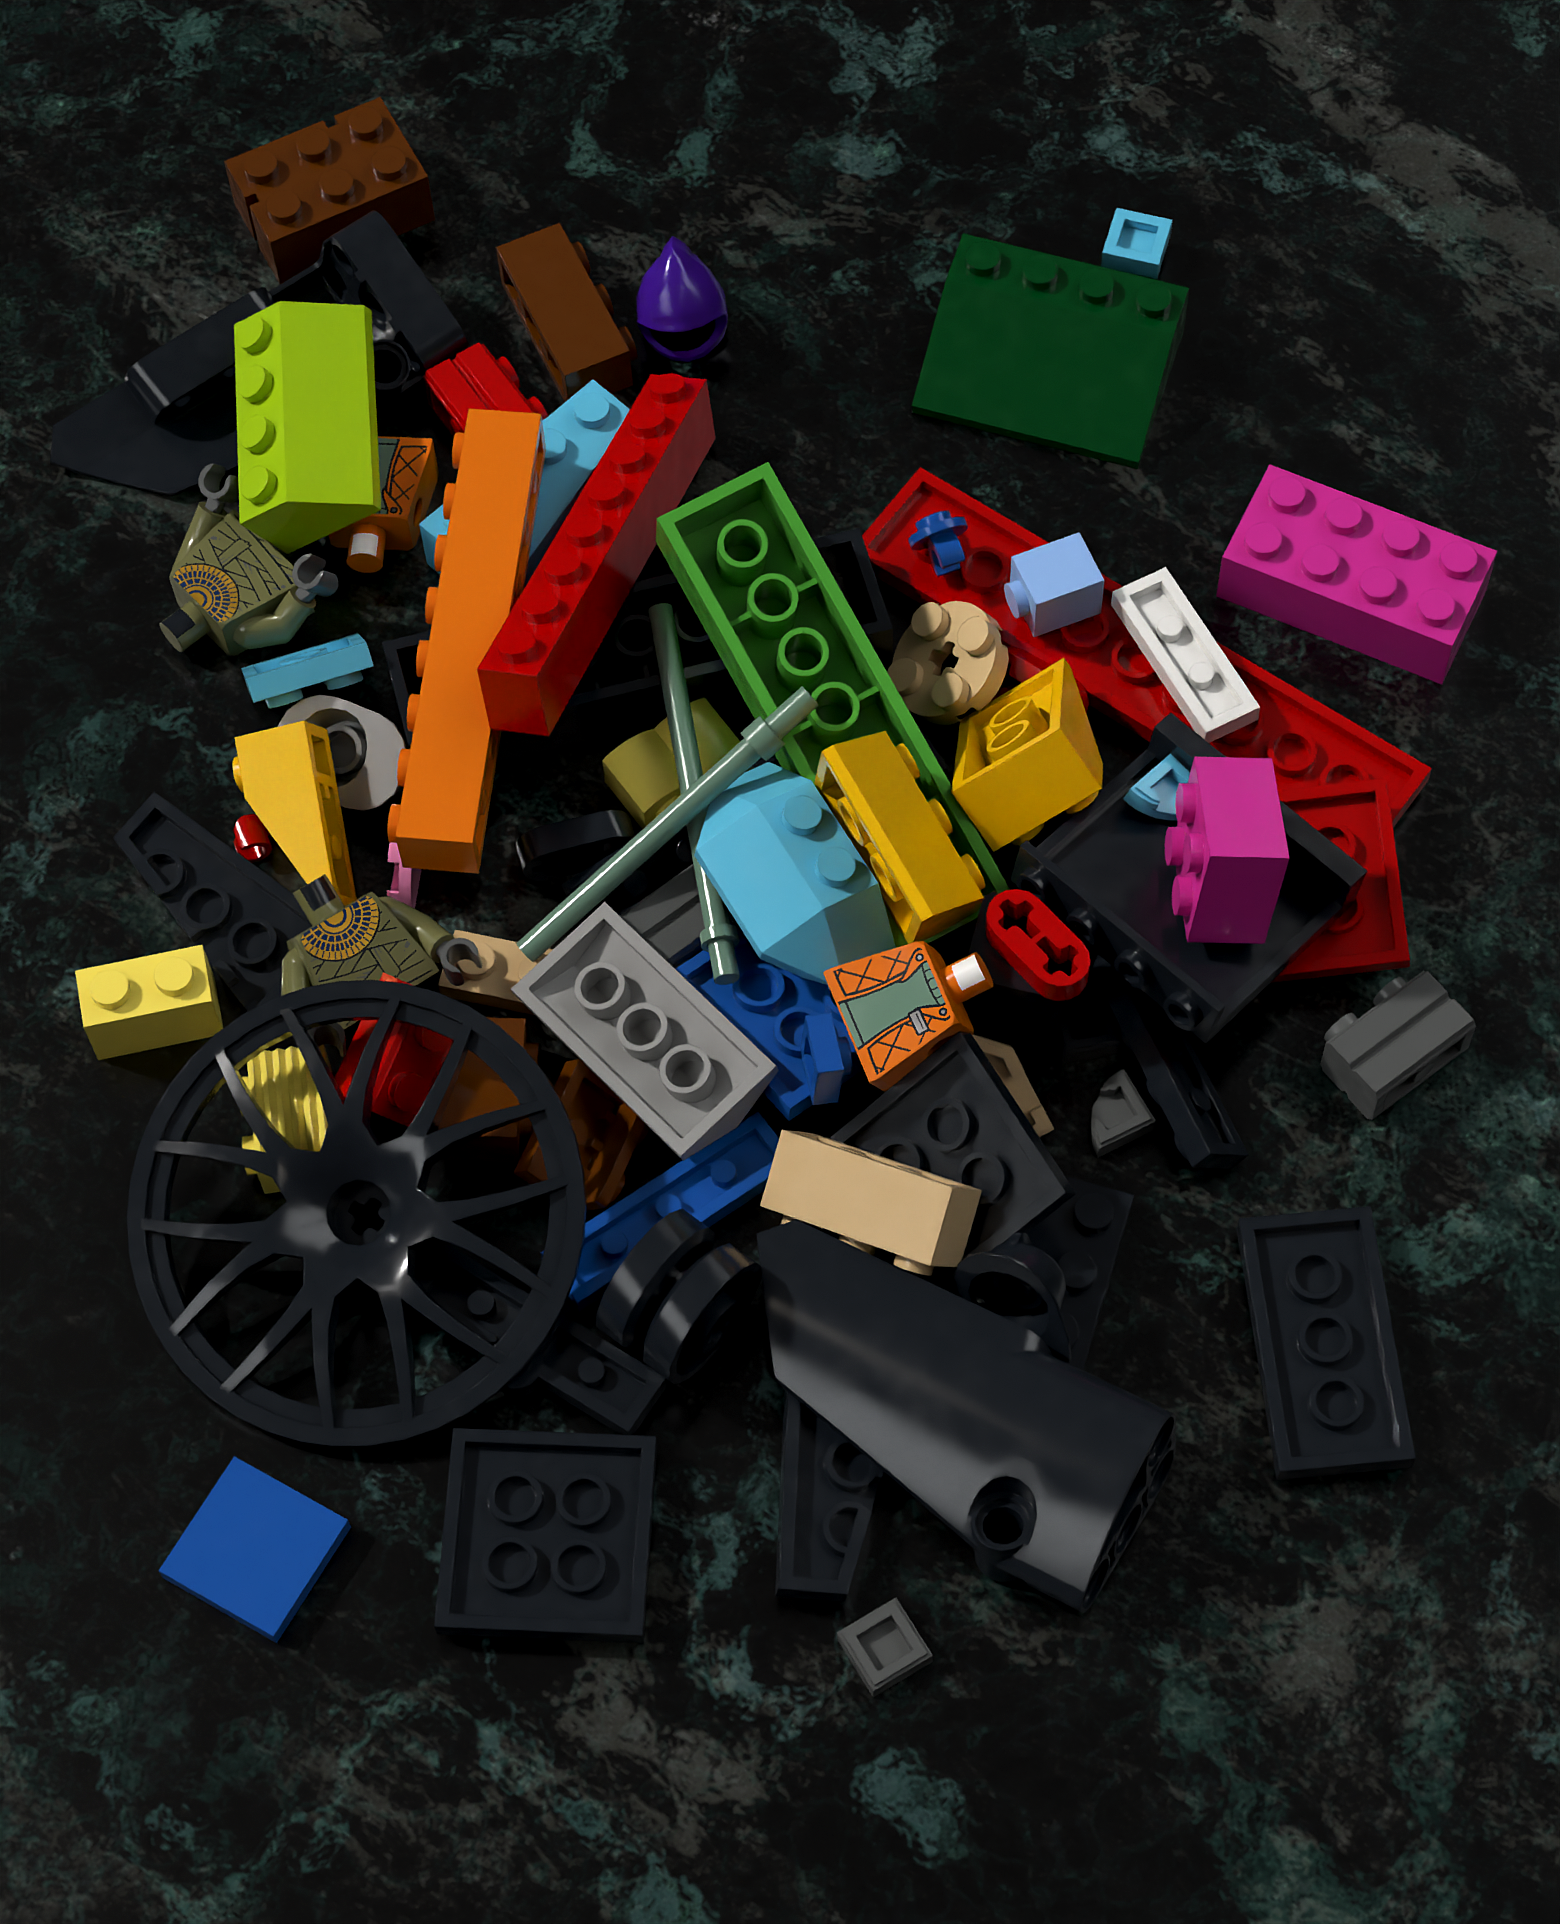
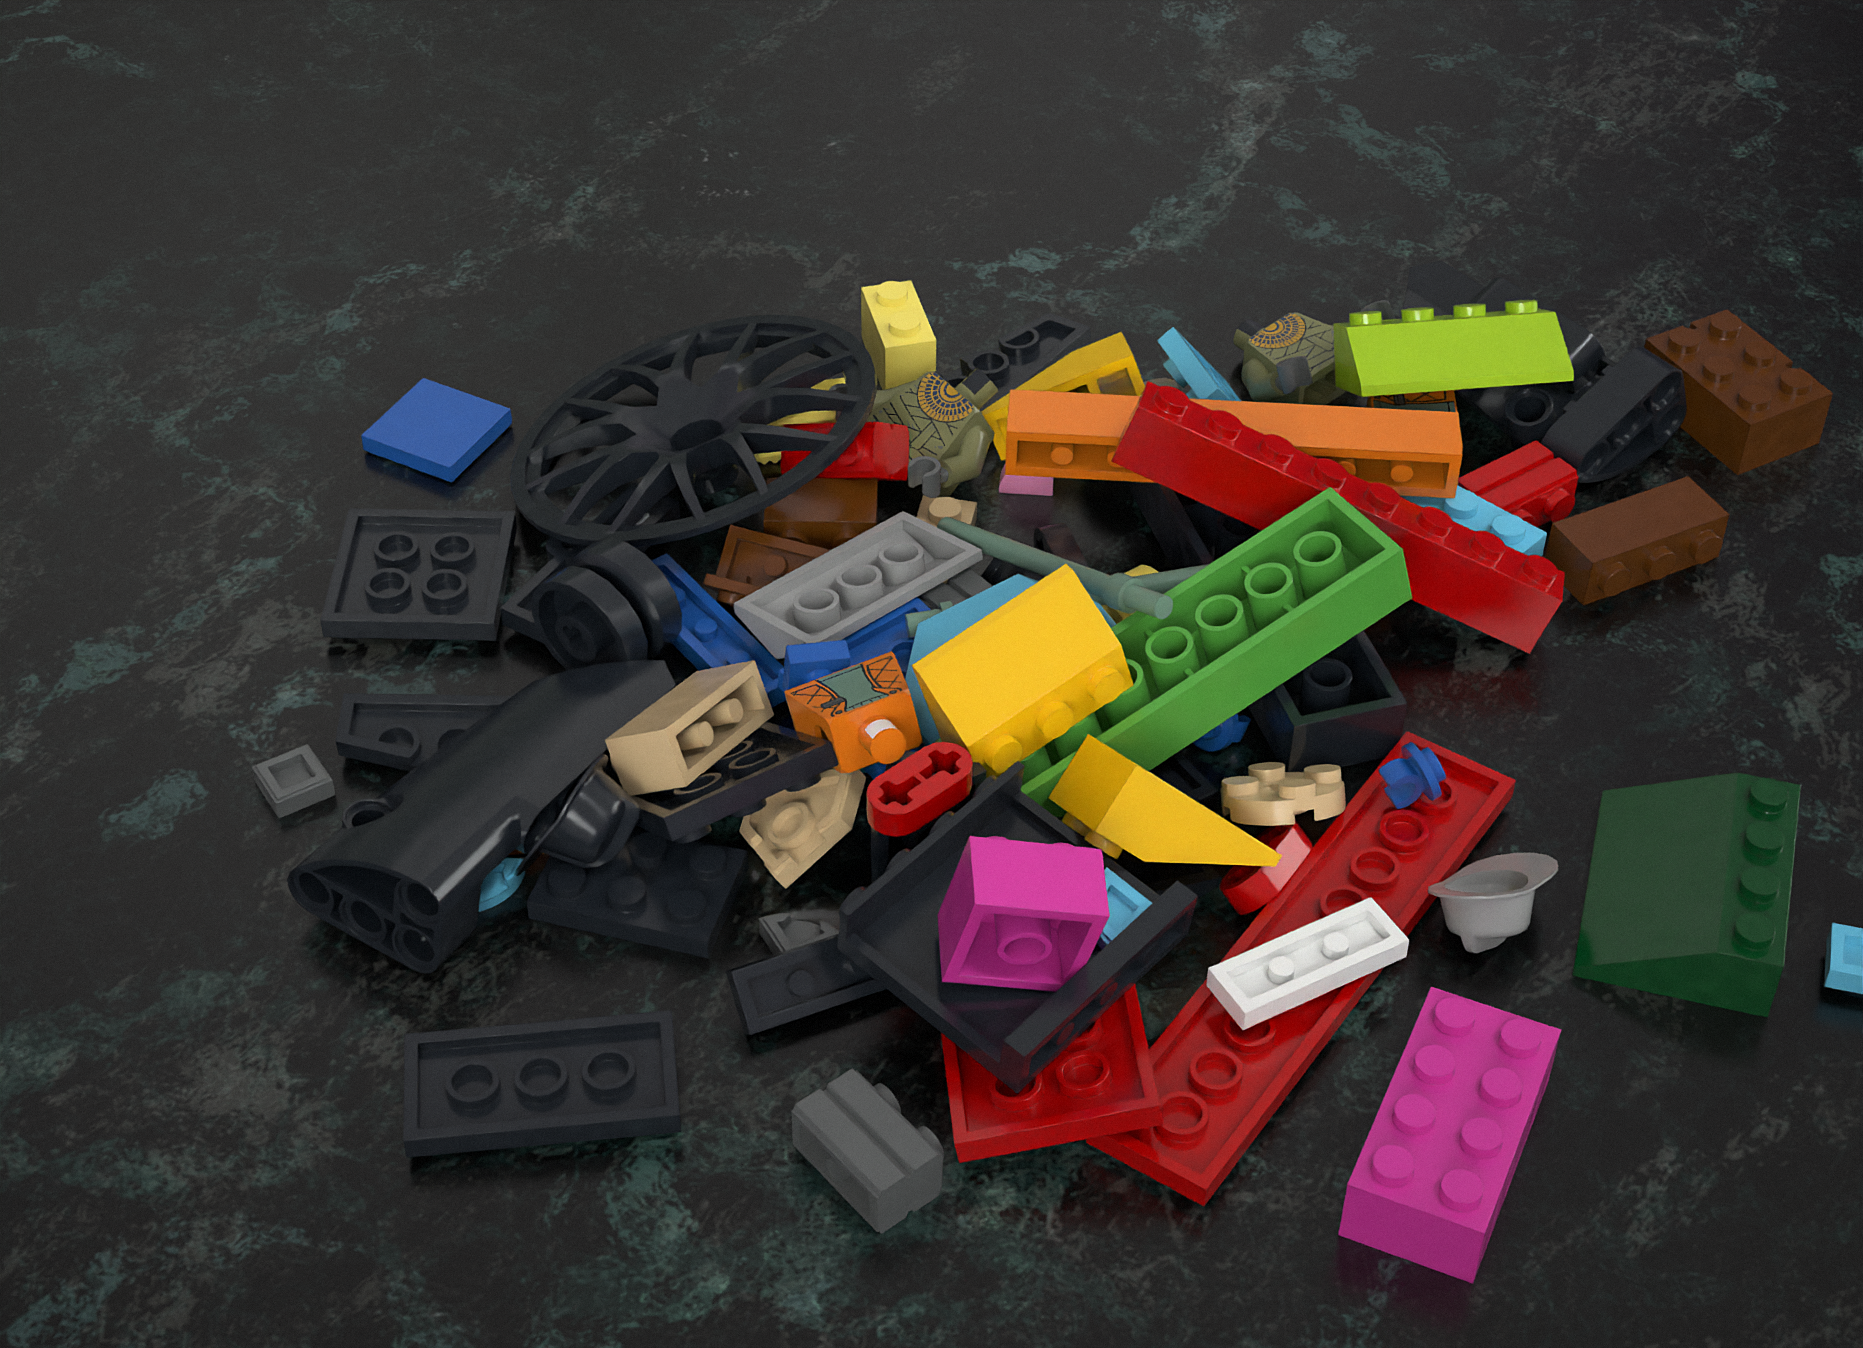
camera: 85 degrees right, 20 degrees down
dark purple piece [636,236,728,362] -> none
light blue brick [1004,532,1105,637] -> none
none -> light grey piece [1428,853,1558,953]

